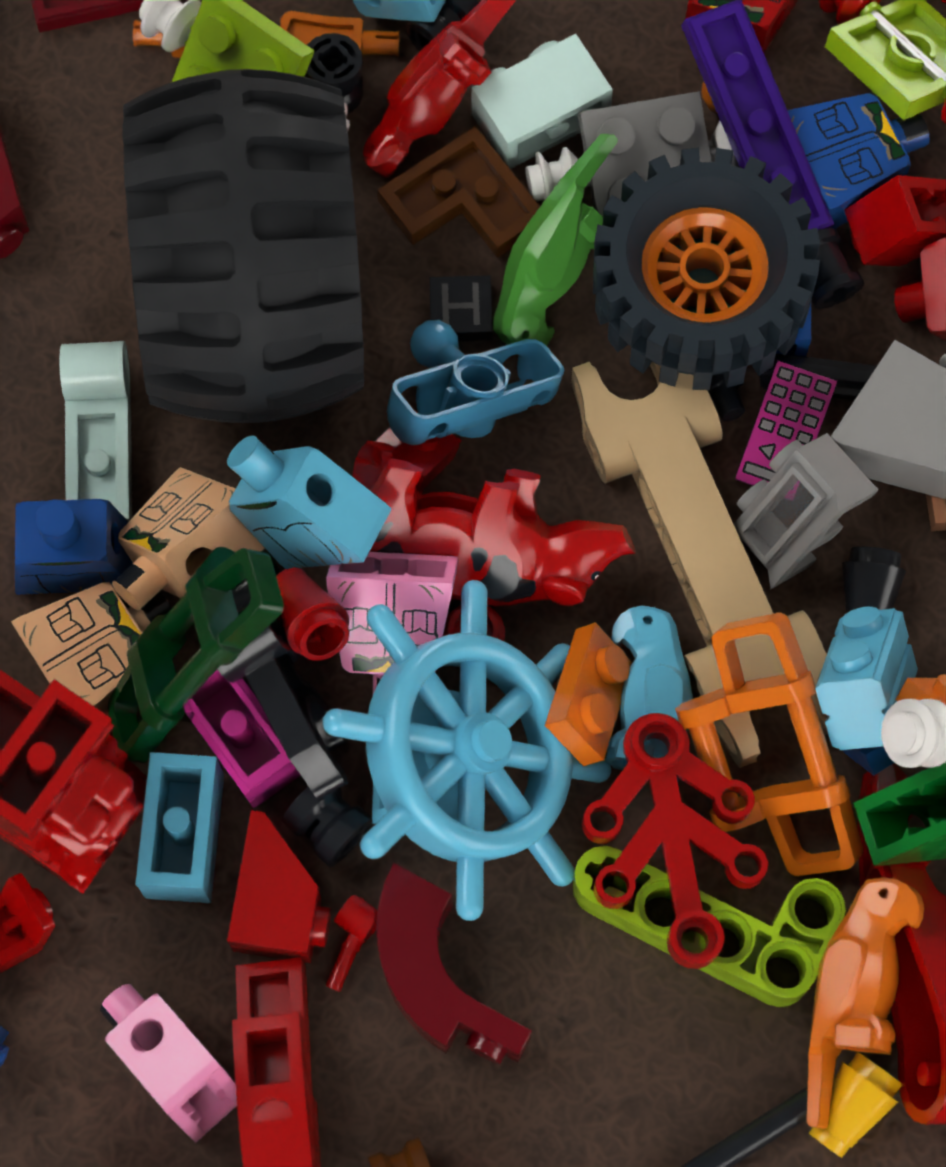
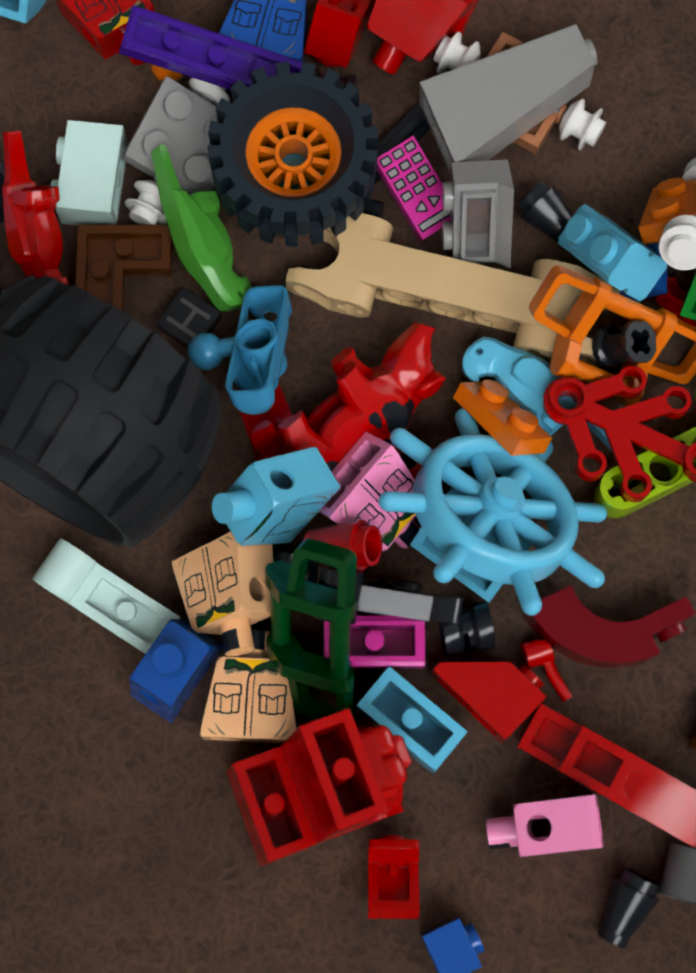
camera: 55 degrees left, 5 degrees up
none -> black bush [592,321,657,369]

